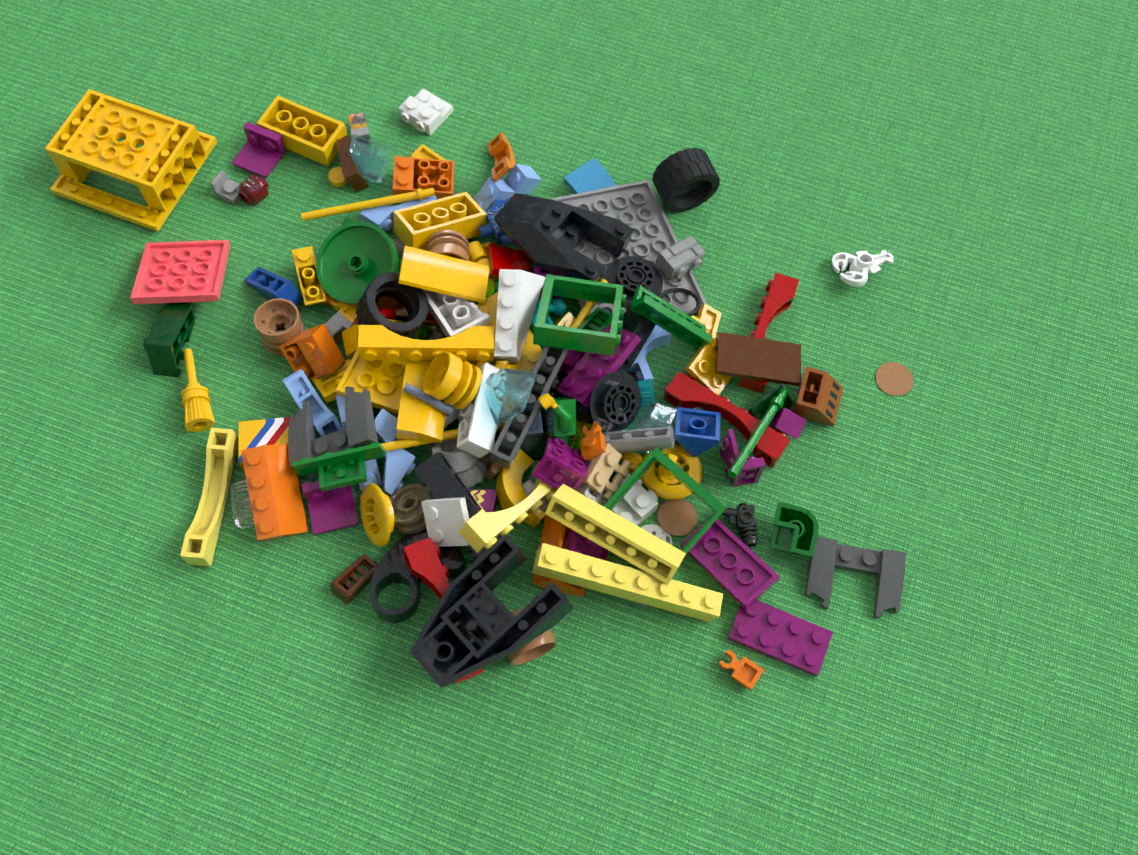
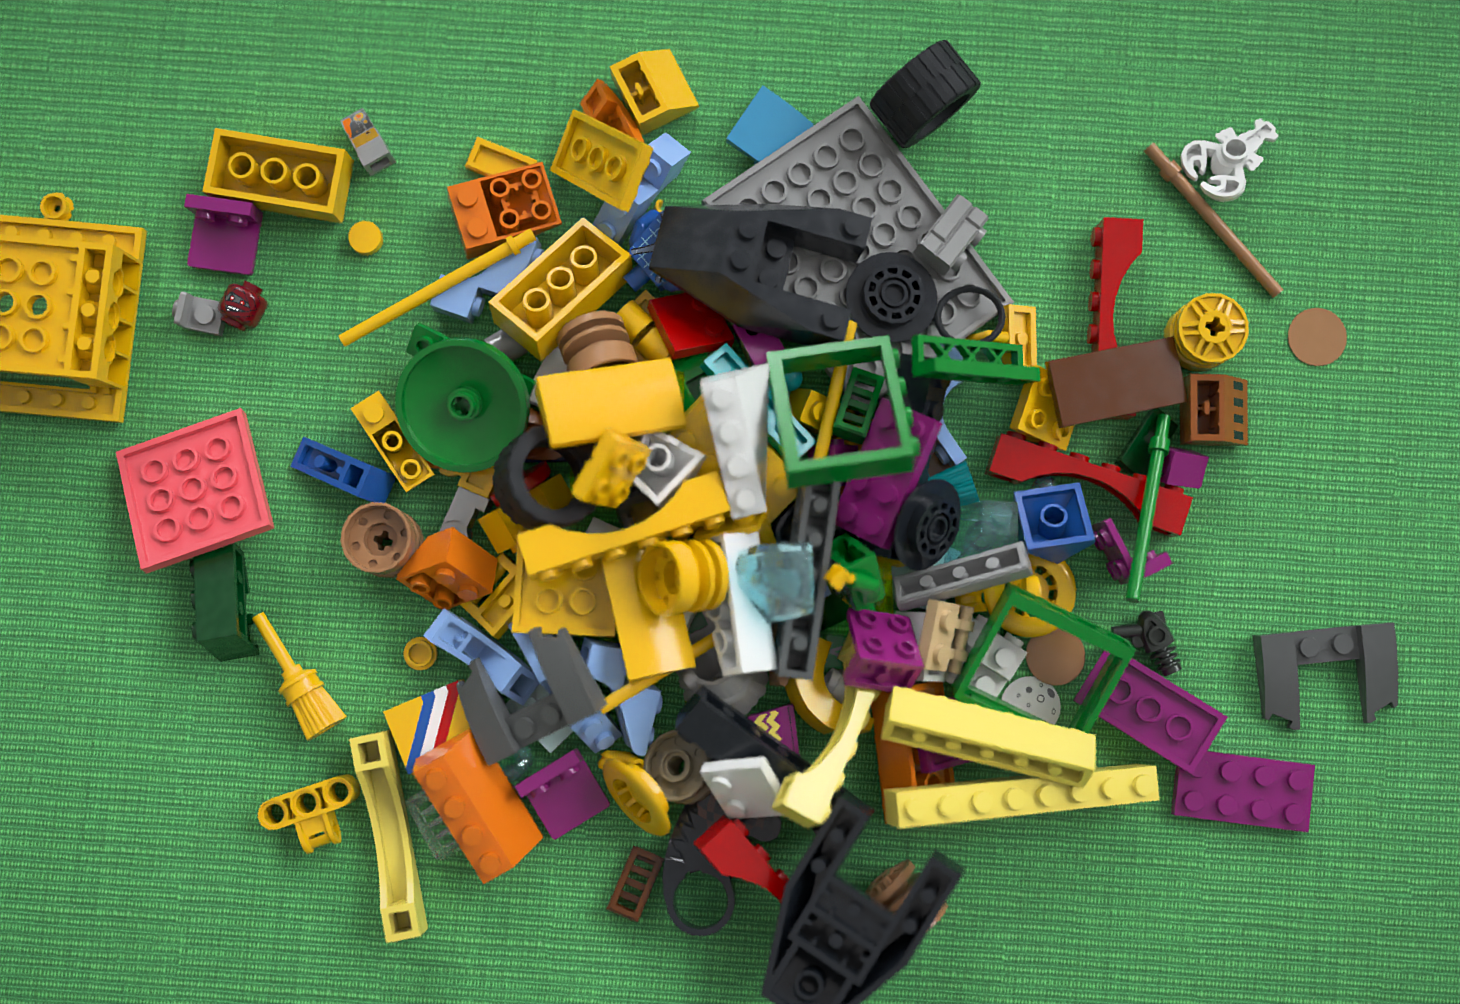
camera: 10 degrees left, 20 degrees up
green bracket [291,442,387,492] -> none
reddish brown piece [336,135,369,192] -> none
clear light blue slope [348,134,391,183] -> none
white plate [399,89,454,136] -> none
sand blue piece [403,383,454,416] -> none
orange plate [581,421,606,461] -> none
orange plate [718,650,764,691] -> none
green brick [770,502,819,558] -> none
none -> yellow plate [40,192,74,221]
none -> yellow beam [258,774,360,854]
none -> yellow plate [403,637,438,670]
none -> yellow plate [550,109,654,212]
none -> yellow plate [572,427,652,509]
none -> yellow slope [609,49,699,136]
none -> medium nougat bar [1144,143,1283,298]
none -> yellow wheel [1164,293,1249,371]

